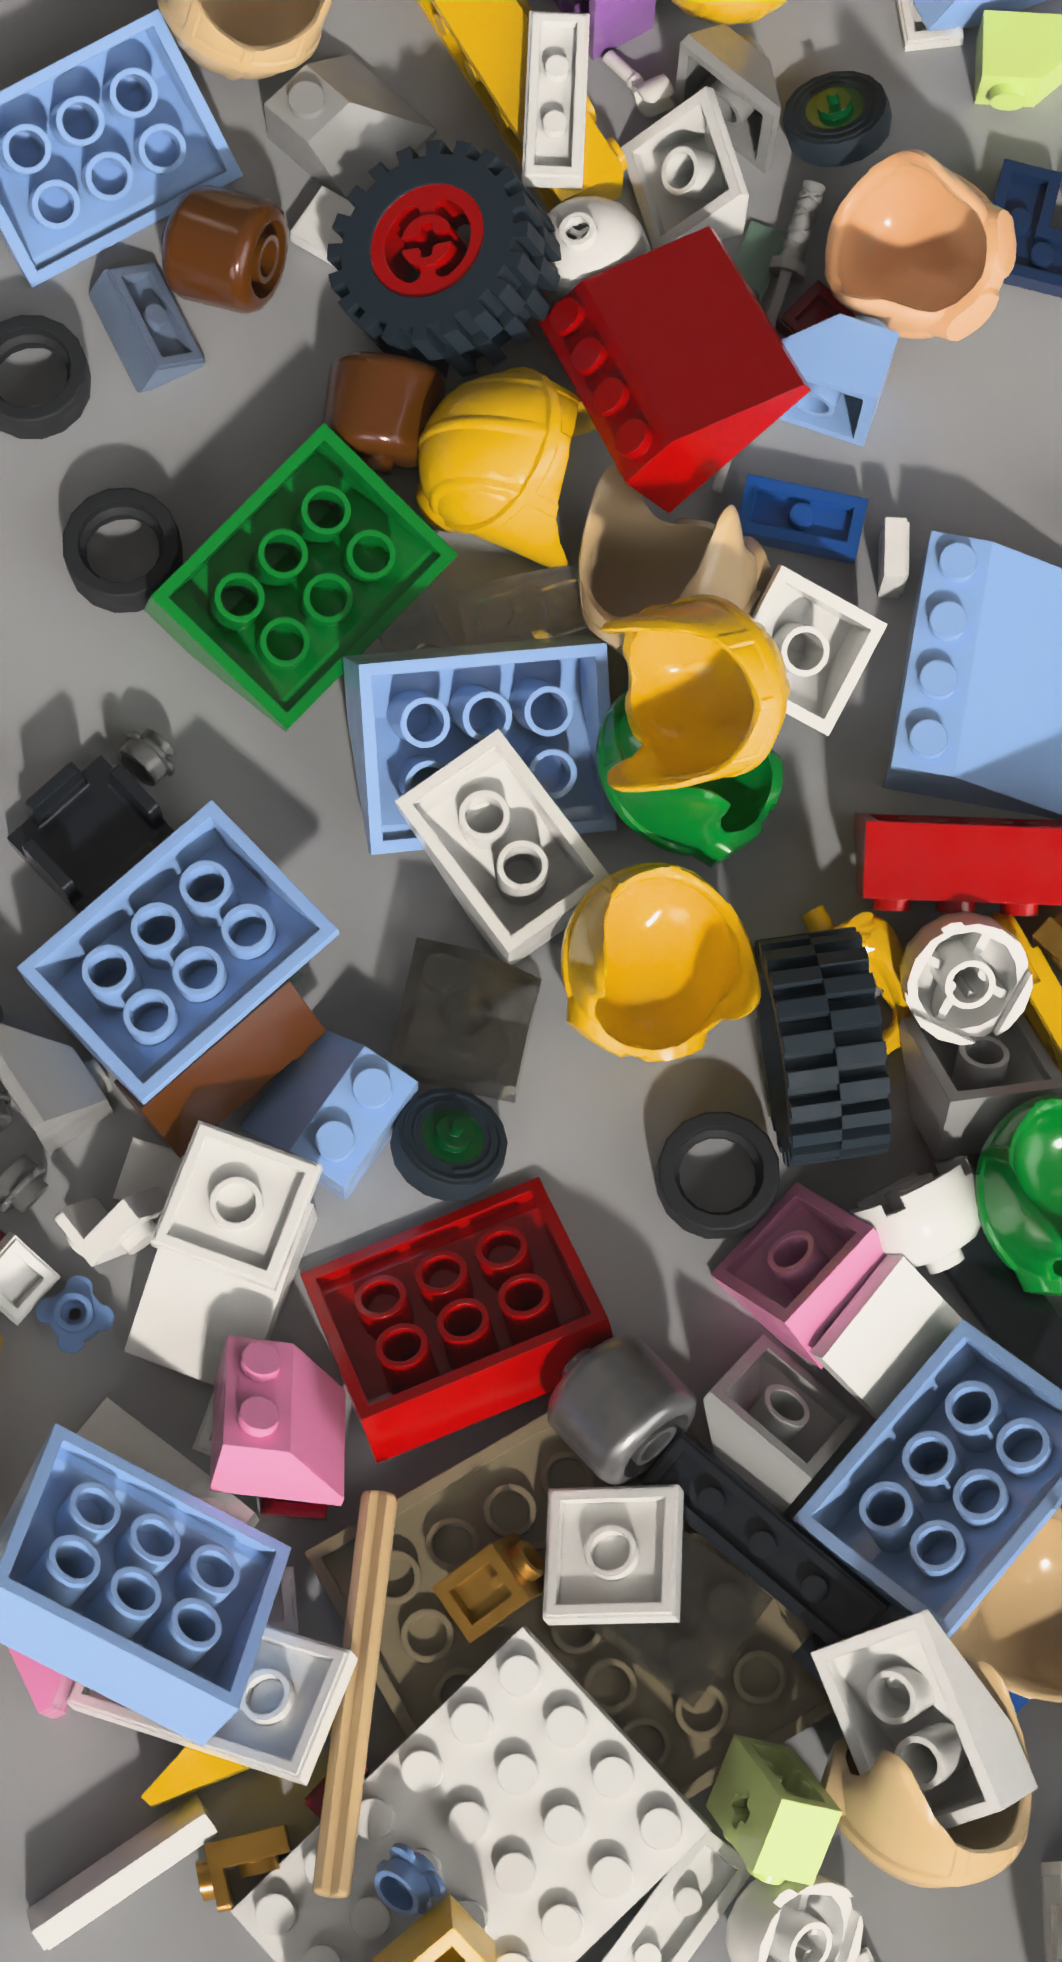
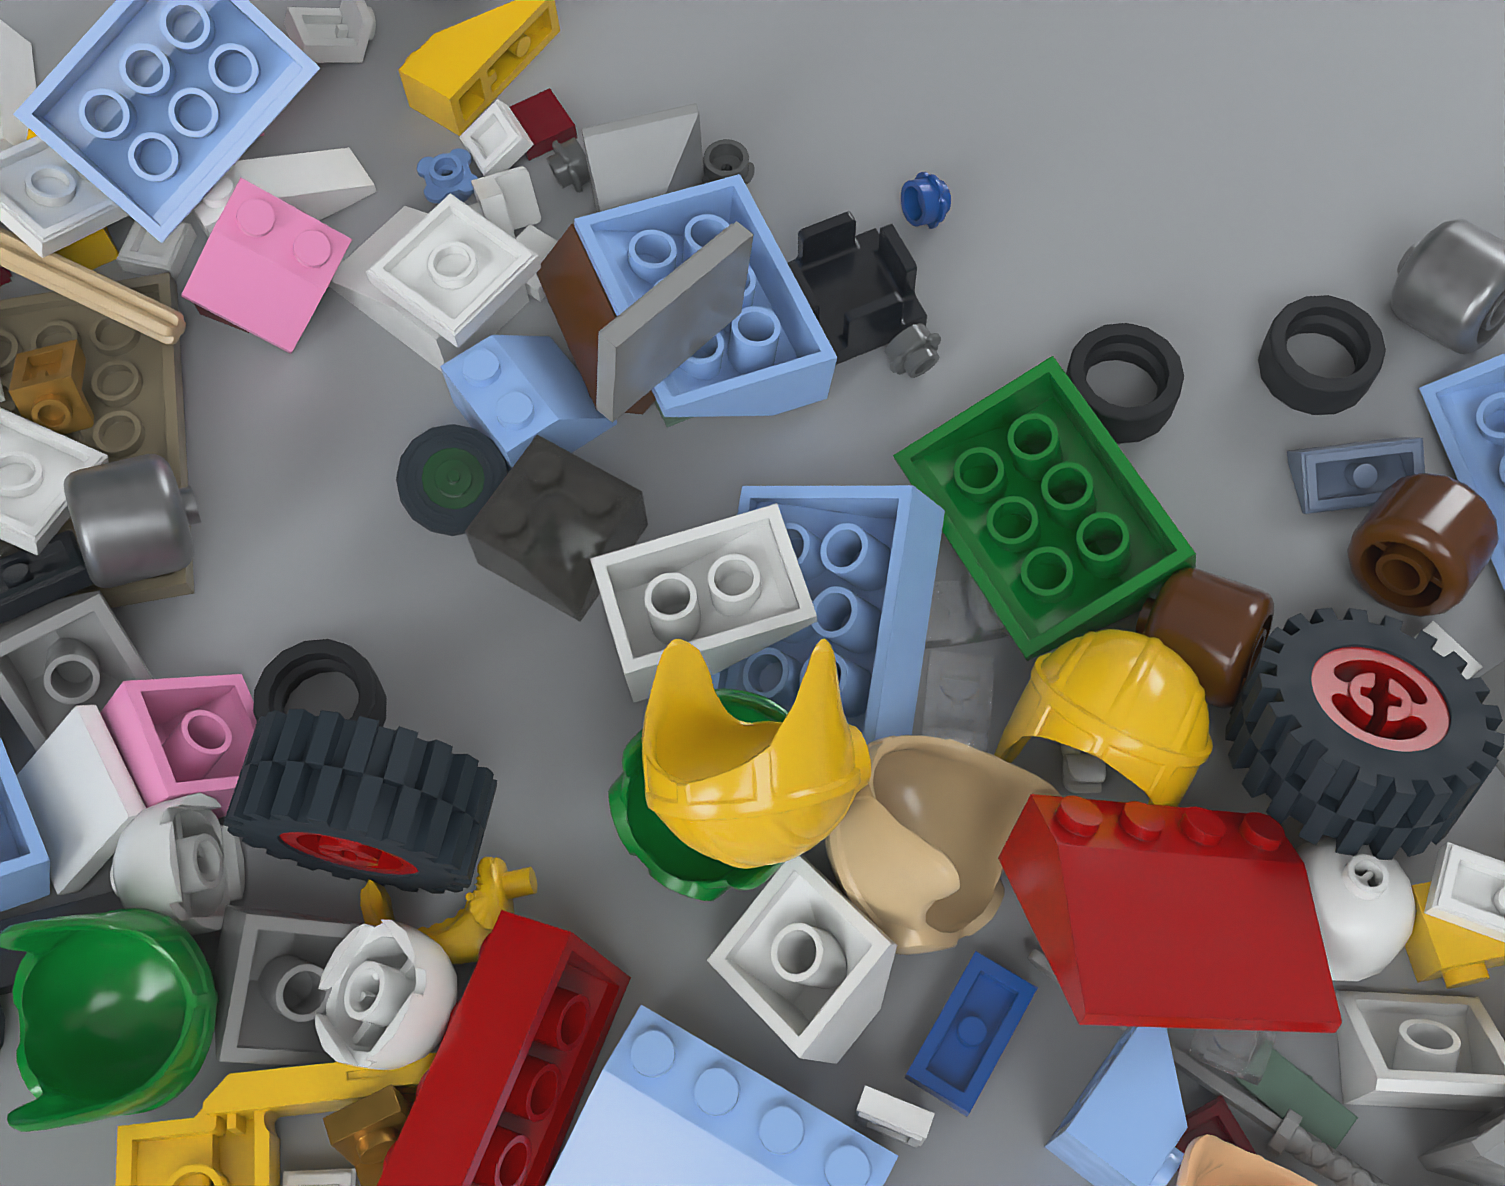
camera: 115 degrees right, 10 degrees down
red slope [300,1176,613,1464] -> none
yellow piece [561,862,761,1062] -> none
none -> light grey tile [596,221,754,423]

